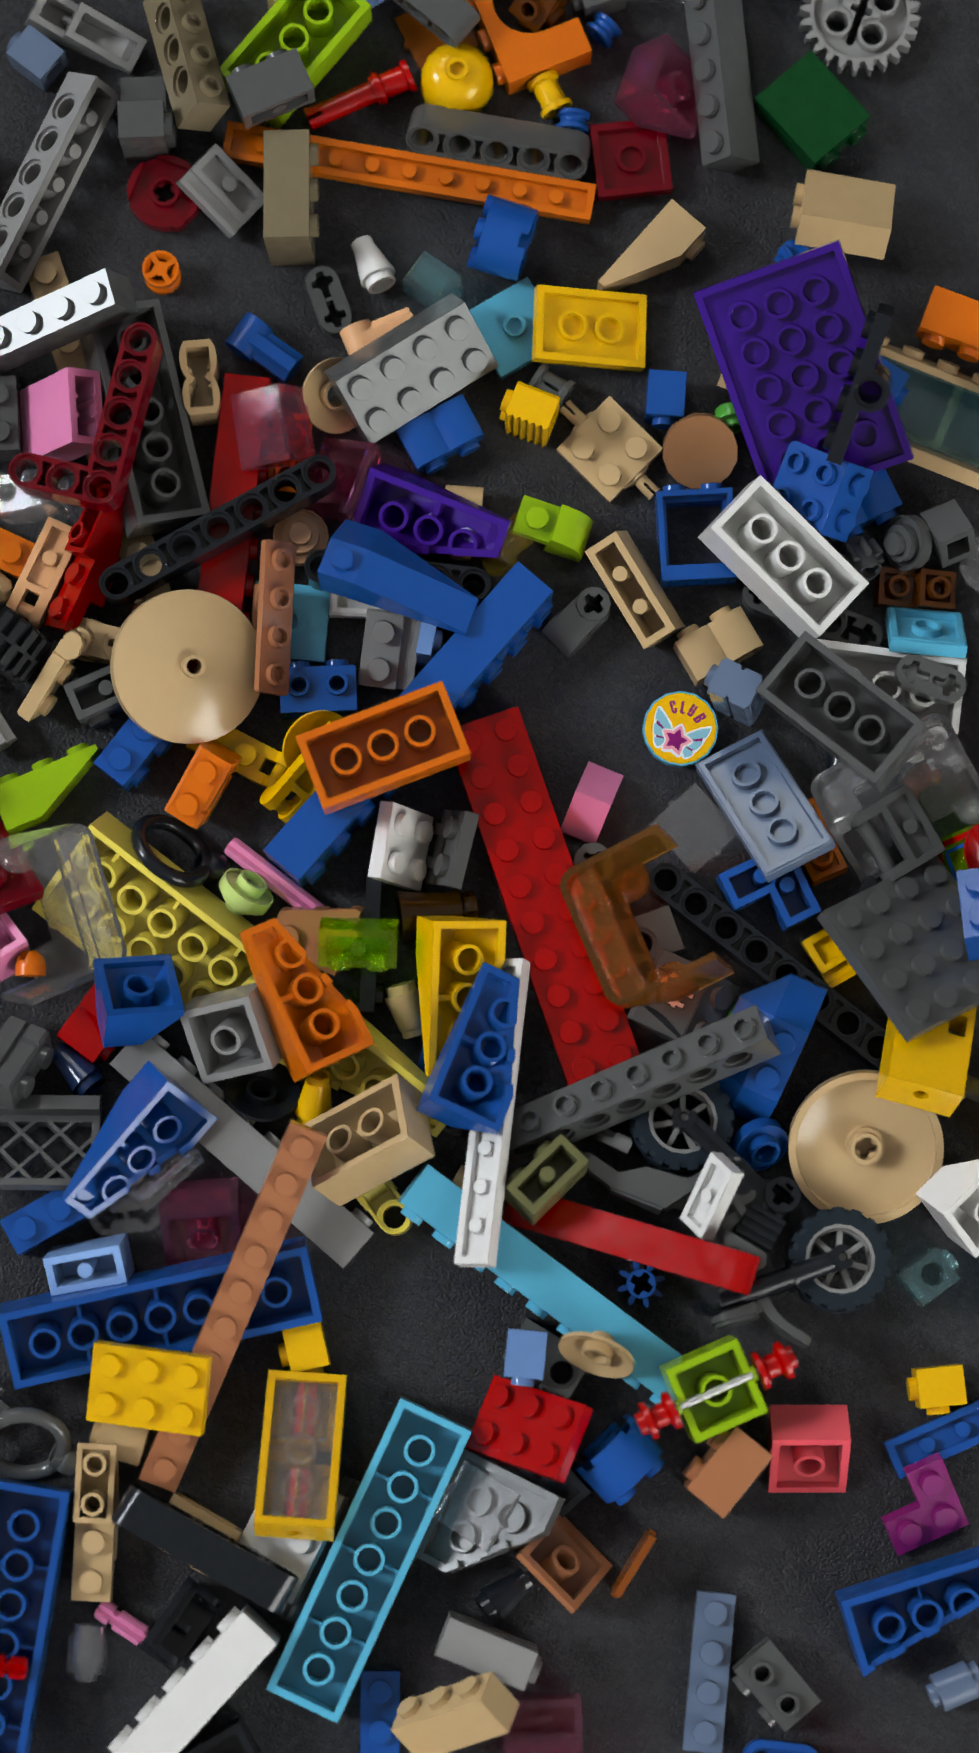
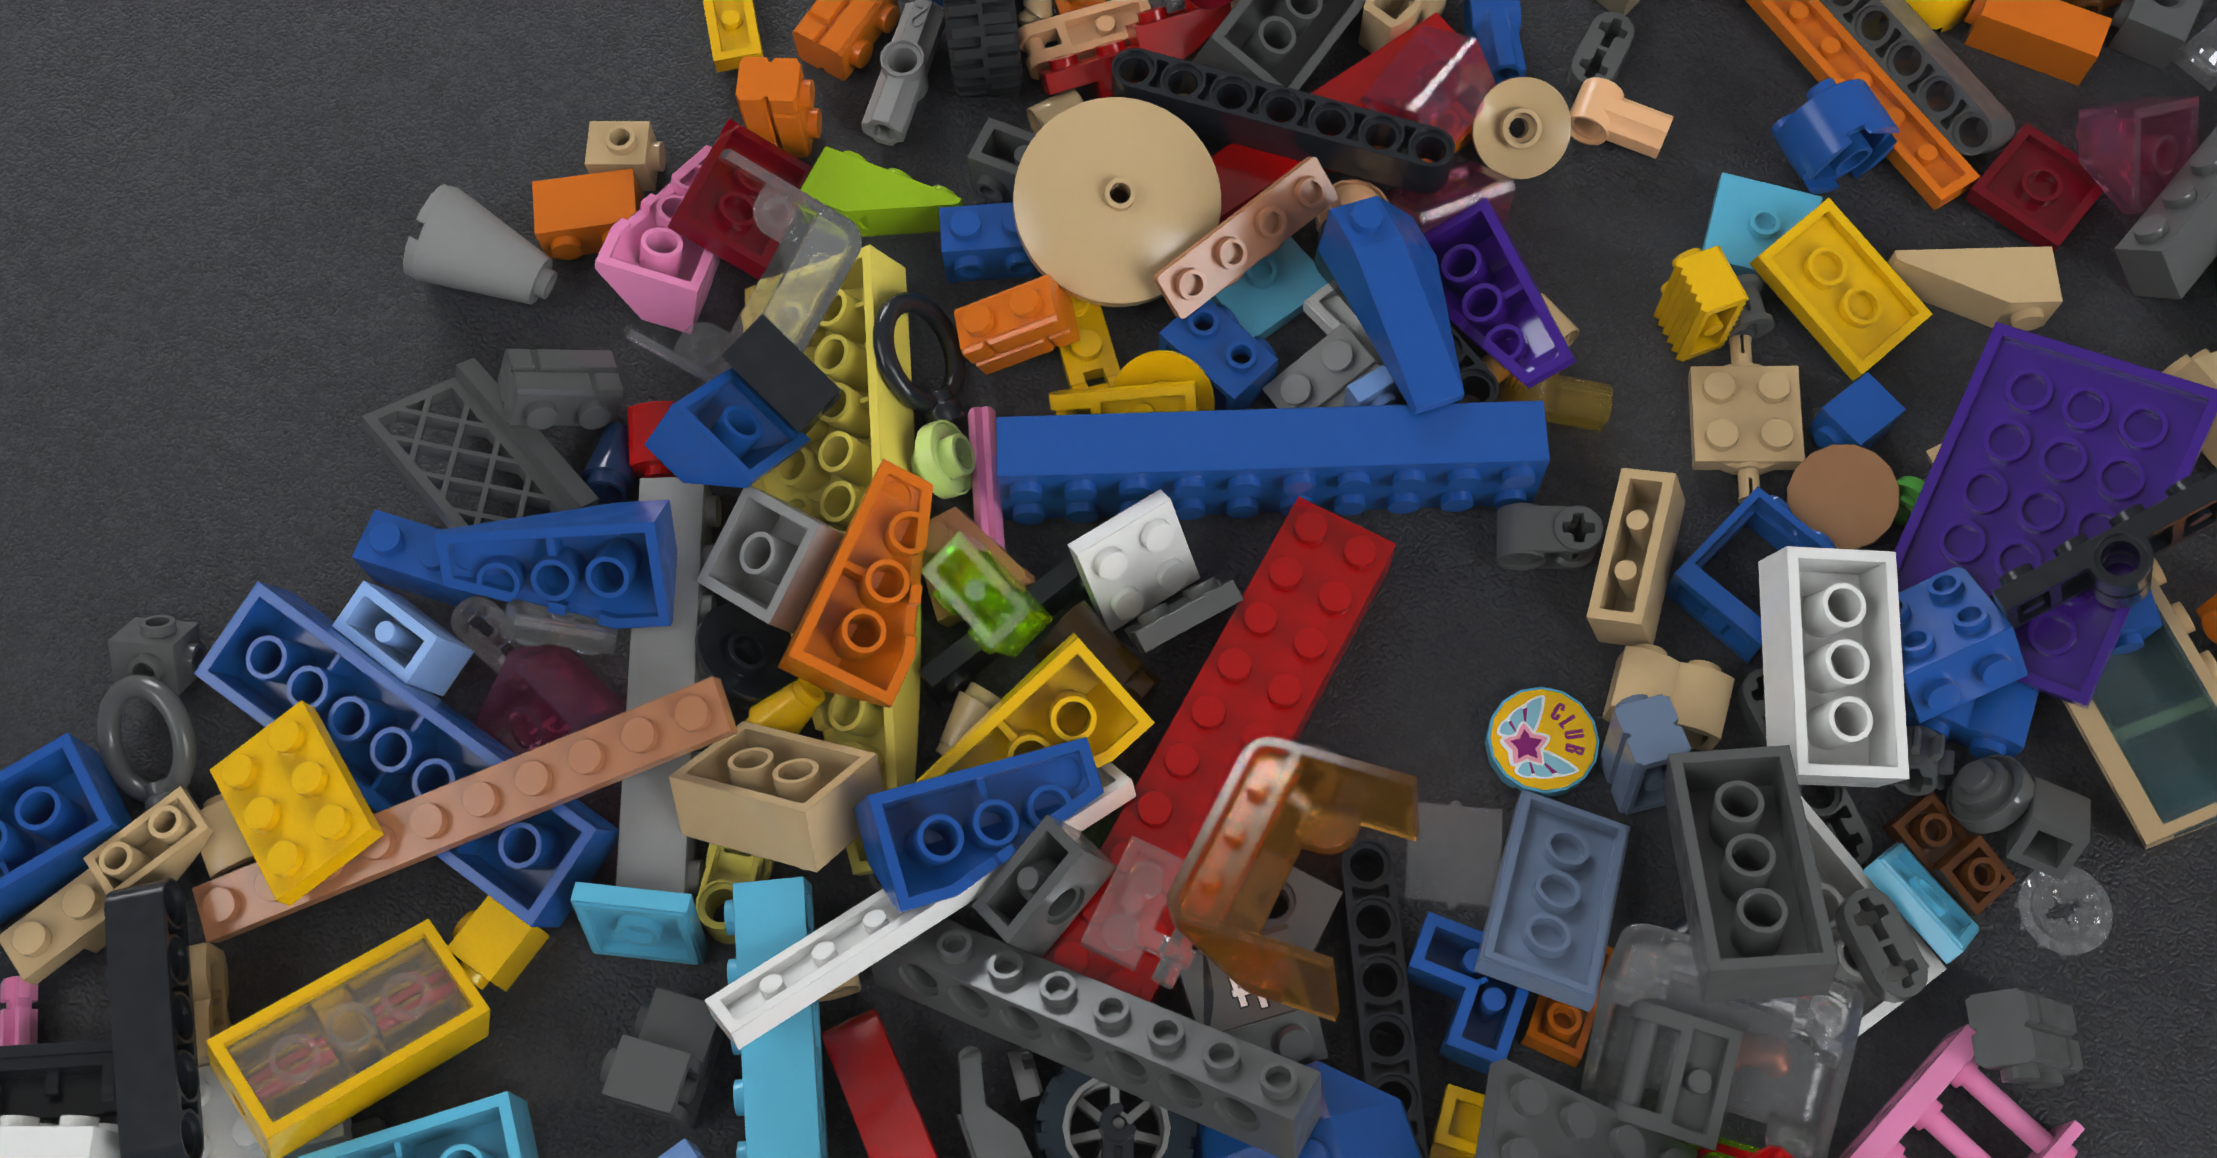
camera: 55 degrees right, 15 degrees down
orange hinge [15,950,46,977] -> none
tan hinge [17,625,95,722] -> none
orange brick [295,681,471,815] -> none
brick [324,293,499,445] -> none
white cone [351,235,396,294] -> none
blue brick [396,394,484,475] -> none
clear light blue brick [402,250,463,308] -> none
olive brick [505,1134,589,1226] -> none
lime brick [511,495,593,563] -> none
yellow bush [527,70,573,120] -> none
blue bush [556,107,590,135] -> none
bright pink slope [561,761,624,843] -> none
blue bush [584,11,622,49] -> none
none -> medium azure plate [570,882,708,965]
none -> dark grey brick [600,987,727,1129]
none -> black hinge [721,313,842,434]
none -> dark grey brick [972,814,1117,957]
none -> clear plate [1081,836,1223,989]

